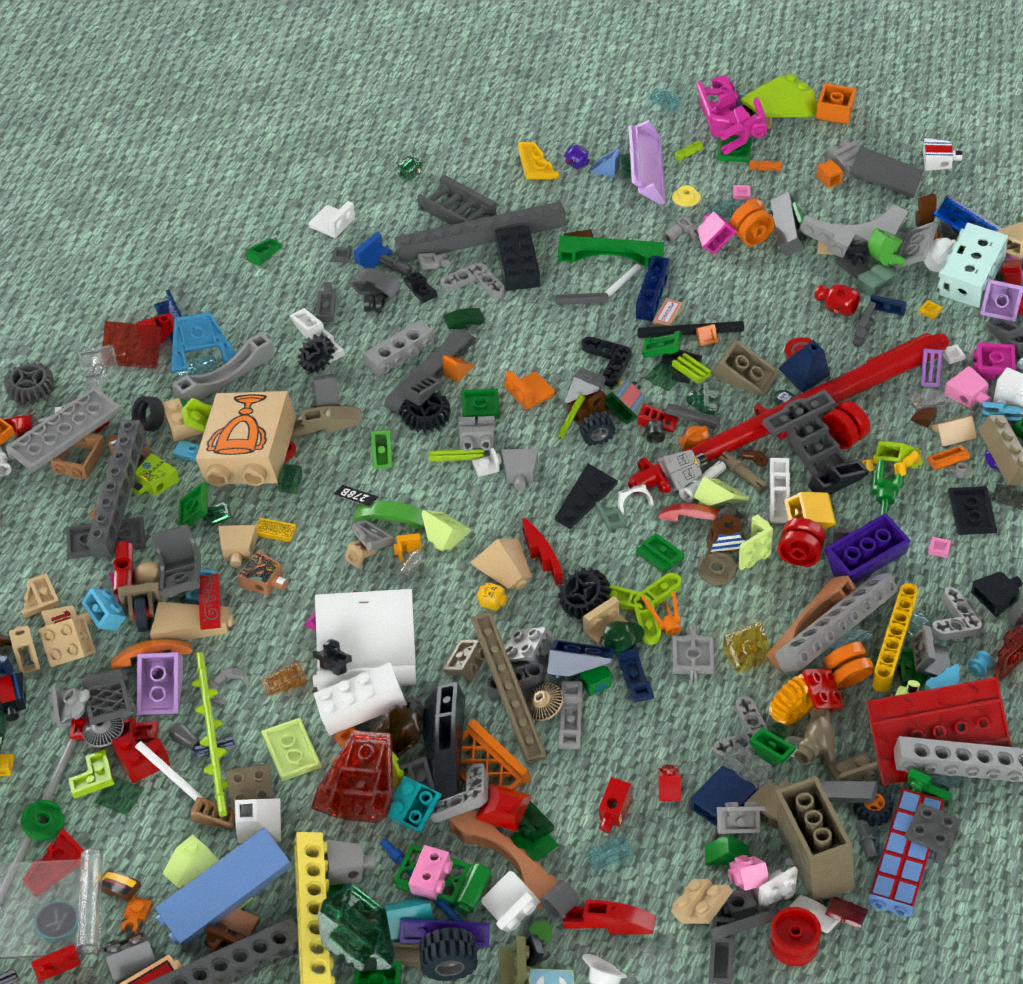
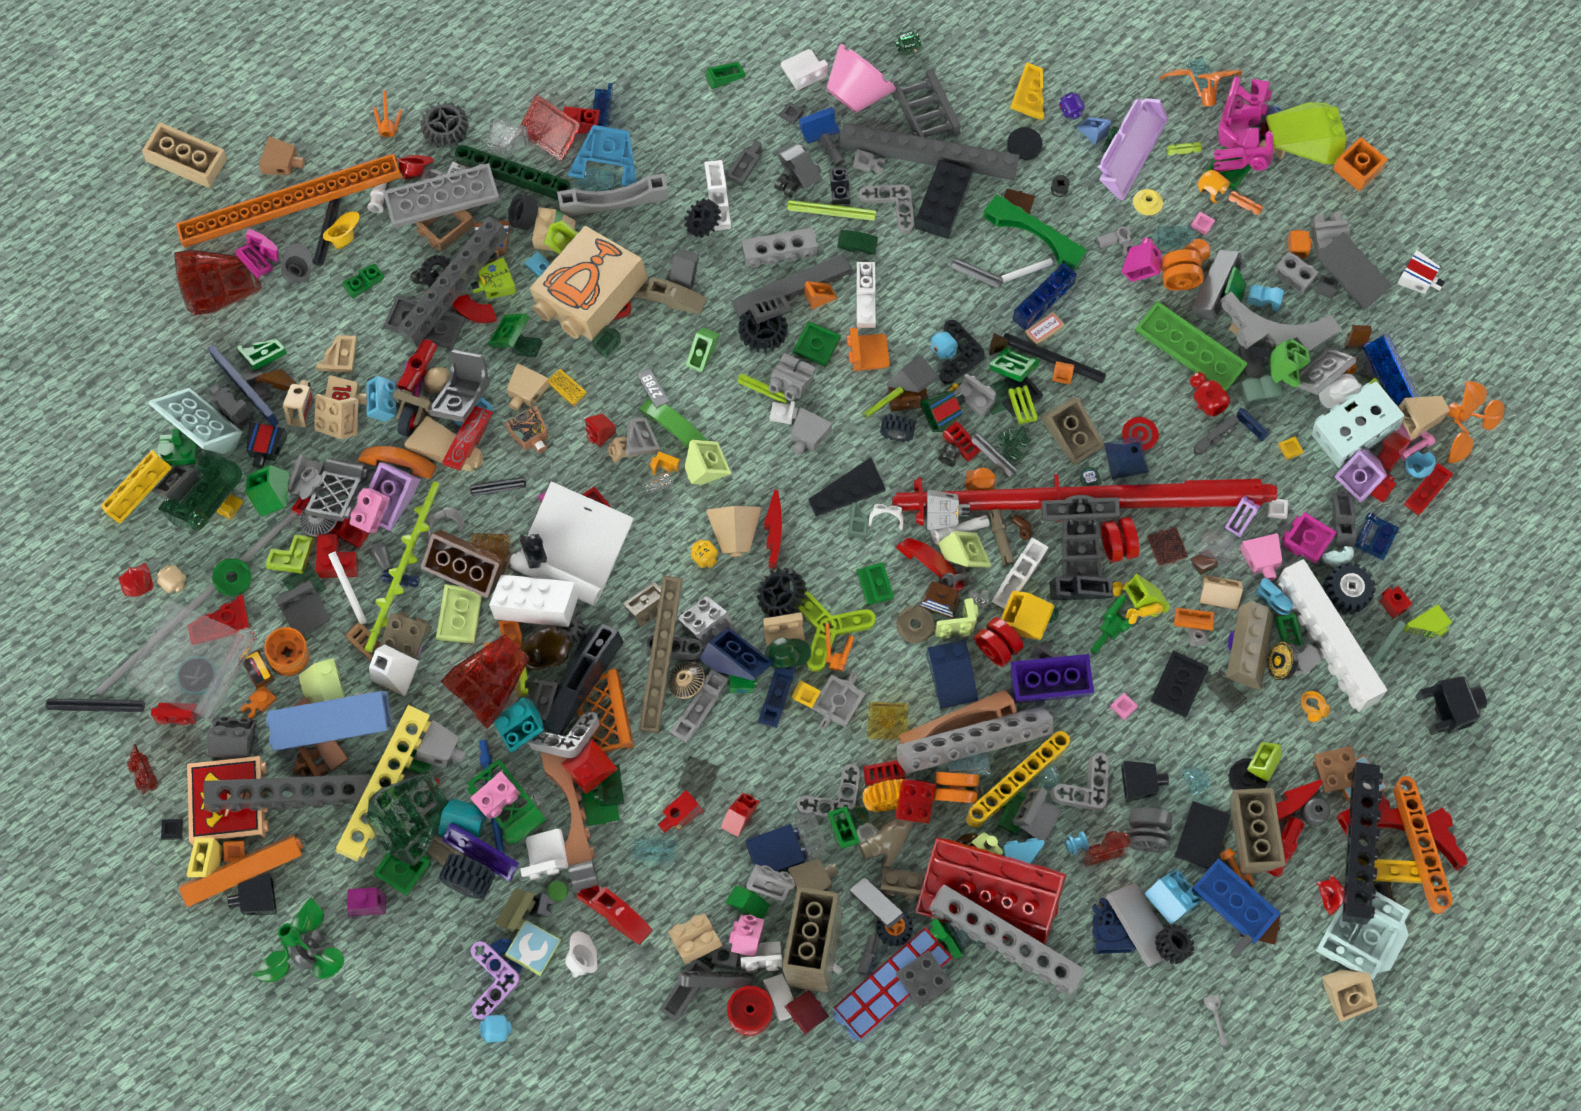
camera: 25 degrees right, 20 degrees up
none -> green slope [246,465,289,516]
none -> orange wheel [264,627,309,676]
none -> dark grey bracket [275,581,330,635]
none -> green slope [342,263,385,299]
none -> bright pink brick [349,488,390,533]
none -> pearl dark grey arm [410,268,439,285]
none -> black tyre [420,255,450,288]
none -> reddish brown slope [420,530,508,598]
none -> red tile [452,294,497,323]
none -> dark green beam [455,145,571,200]
none -> black axle [470,477,526,496]
none -> red slope [585,413,616,447]
none -> clear smoke piece [677,756,720,799]
none -> lime axle [787,200,876,221]
none -> yellow panel [791,680,821,709]
none -> bright pink cone [826,44,896,113]
none -> white slope [856,262,876,328]
none -> red slope [863,760,905,786]
none -> dark blue slope [926,640,978,709]
none -> medium azure head [930,332,958,359]
none -> light grey bracket [954,374,996,417]
none -> dark brown slope [989,333,1008,355]
none -> black tile [1007,127,1042,160]
none -> pearl dark grey wheel [1051,175,1070,197]
none -> bright green plate [1135,301,1248,392]
none -> clear red piece [1147,527,1188,566]
none -> orange plant [1160,69,1242,106]
none -> light orange helmet [1198,170,1230,204]
none -> medium azure leg [1247,285,1284,312]
none -> light grey brick [1273,252,1319,295]
none -> dark grey slope [1315,275,1338,299]

